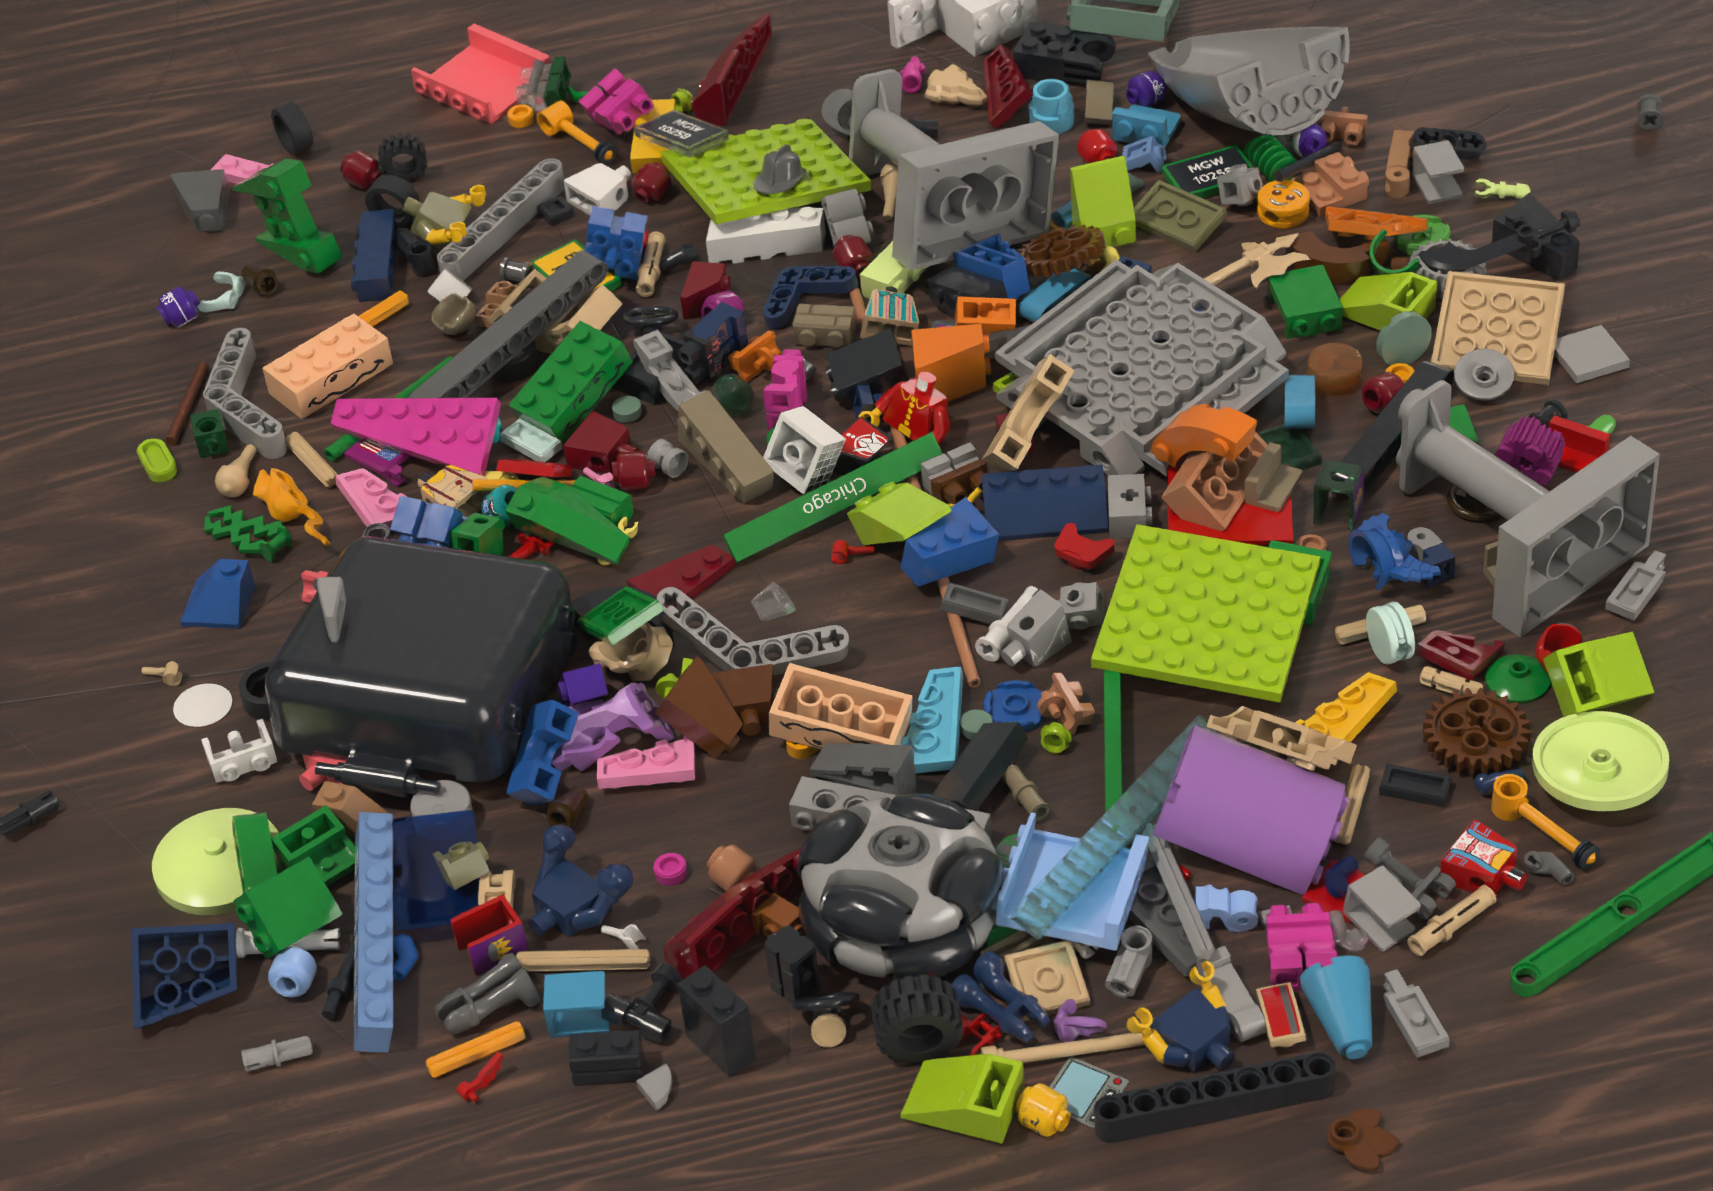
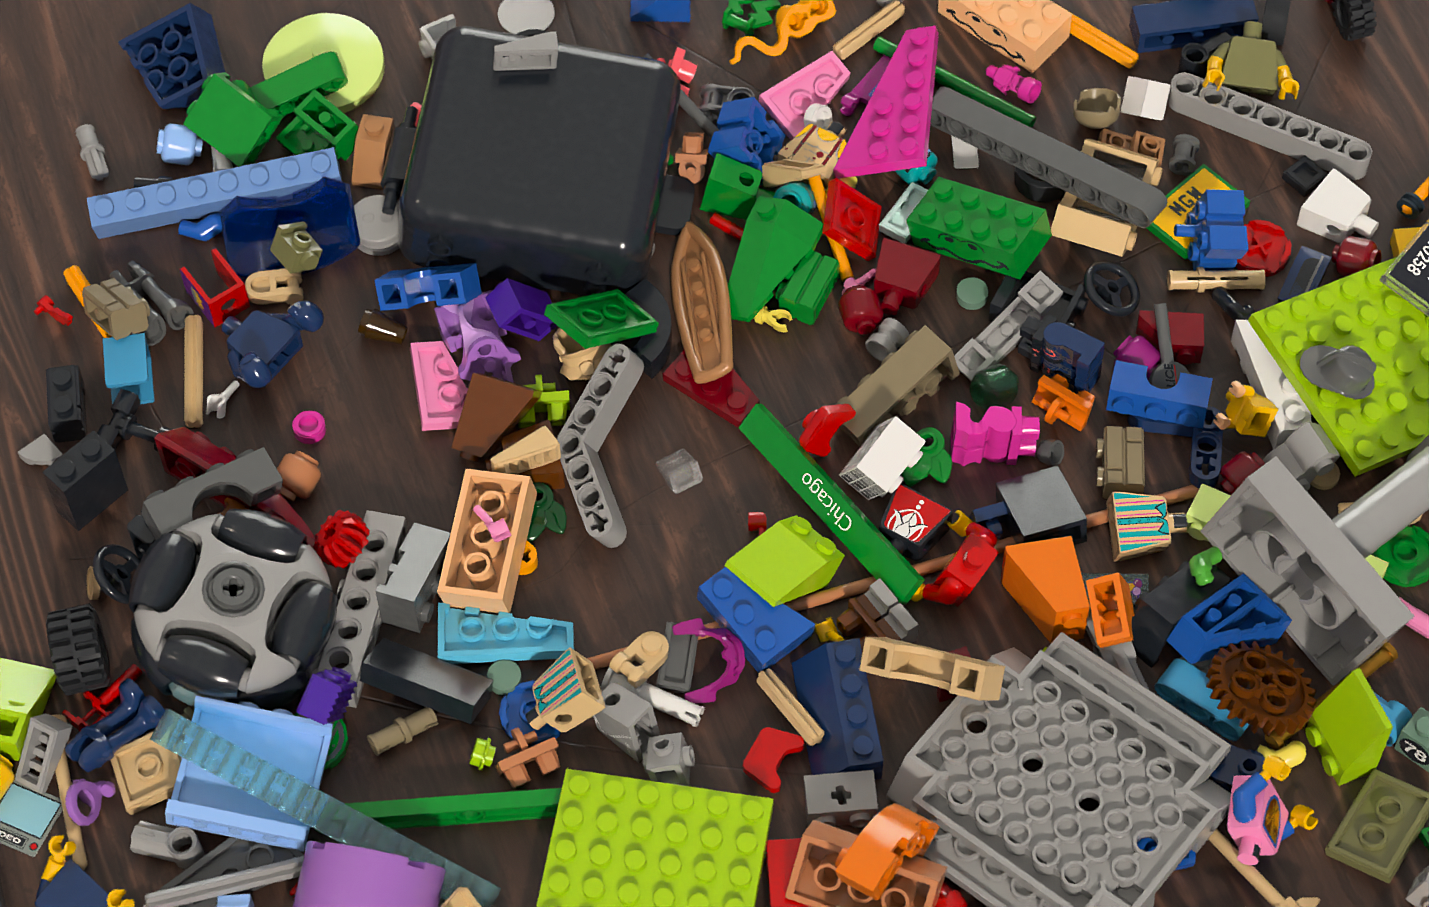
camera: 80 degrees right, 15 degrees up
none -> light grey slope [15,714,72,794]
none -> dark tan brick [82,278,150,340]
none -> dark grey arch [141,447,283,540]
none -> dark purple brick [296,667,358,725]
none -> red gear [313,510,370,569]
none -> bright pink hand [473,505,512,542]
none -> tan slope [490,426,561,474]
none -> tan torso [525,648,606,732]
none -> tan plate [609,631,669,688]
none -> medium nougat piece [671,221,733,384]
none -> magenta helmet [672,618,745,704]
none -> tan axle [756,668,825,746]
none -> tan slope [762,159,826,188]
none -> red piece [799,403,856,457]
none -> white tile [804,103,833,130]
none -> dark pink piece [986,65,1042,104]
none -> blue arch [1106,360,1213,429]
none -> dark grey piece [1149,303,1190,389]
none -> bright green arm [1189,546,1222,586]
none -> yellow piece [1213,381,1278,437]
none -> torso [1227,755,1318,865]
none -> dark blue slope [1277,246,1332,302]

